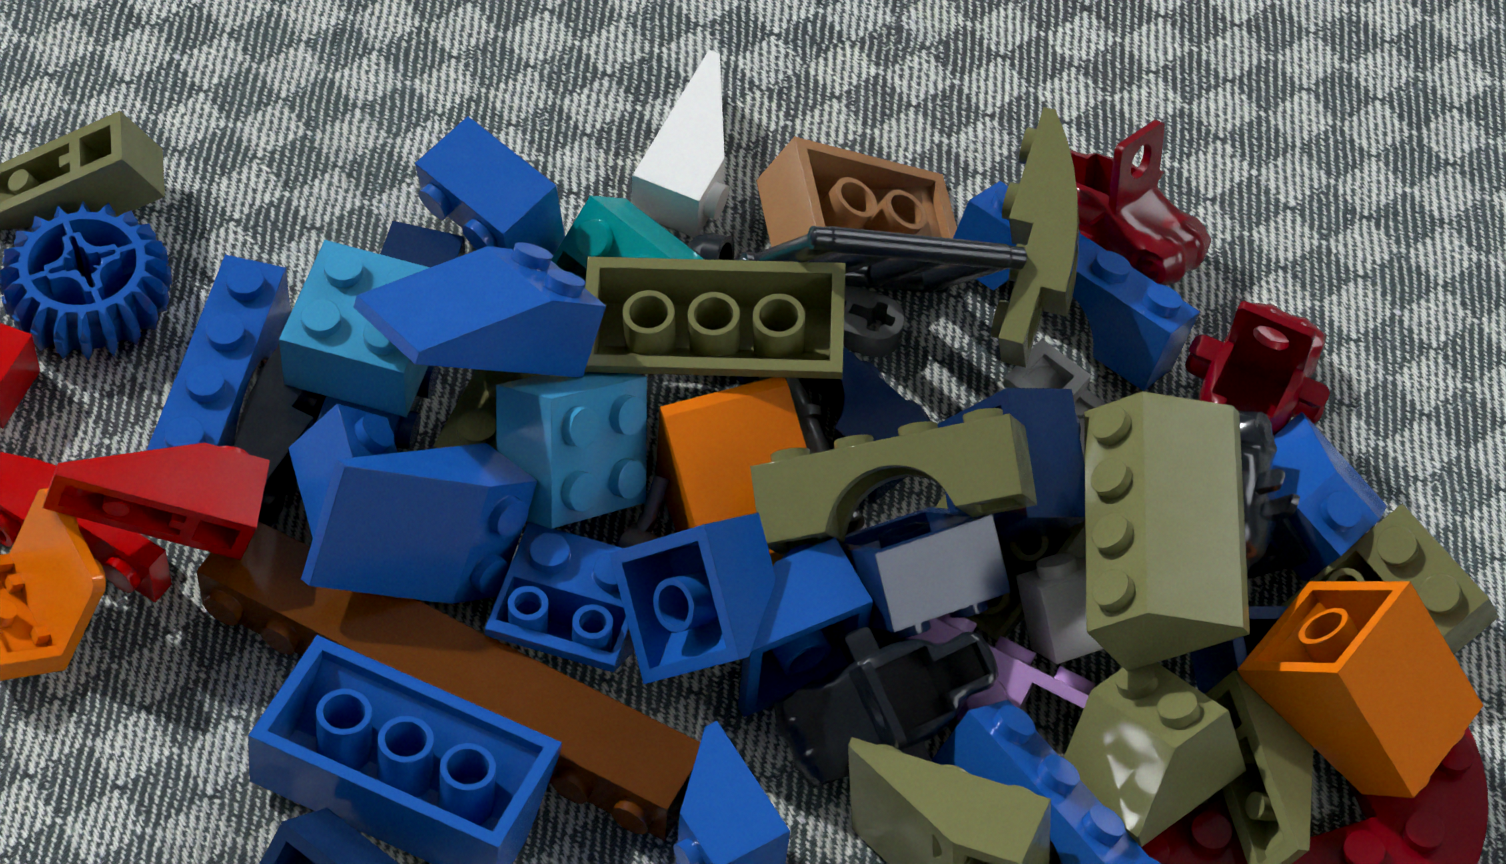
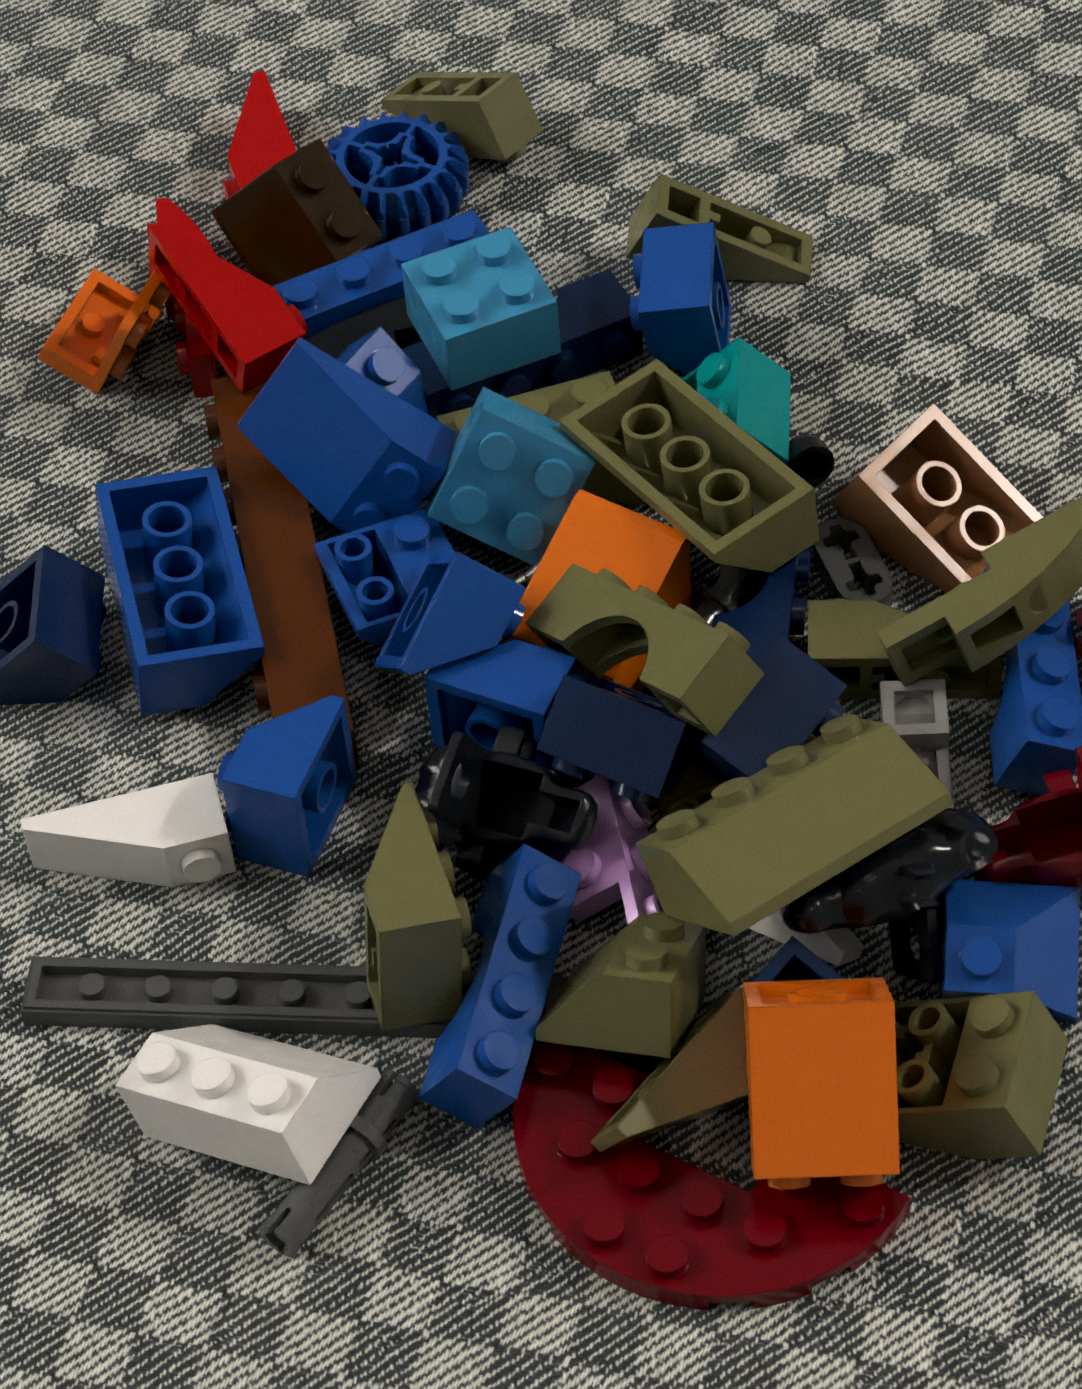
camera: 60 degrees right, 5 degrees down
blue slope [353,242,606,378] -> none
white slope [631,50,729,238] -> none
black bar [739,226,1027,293] -> none
none -> dark brown slope [211,138,383,286]
none -> olive slope [626,174,813,283]
none -> olive slope [808,598,1003,699]

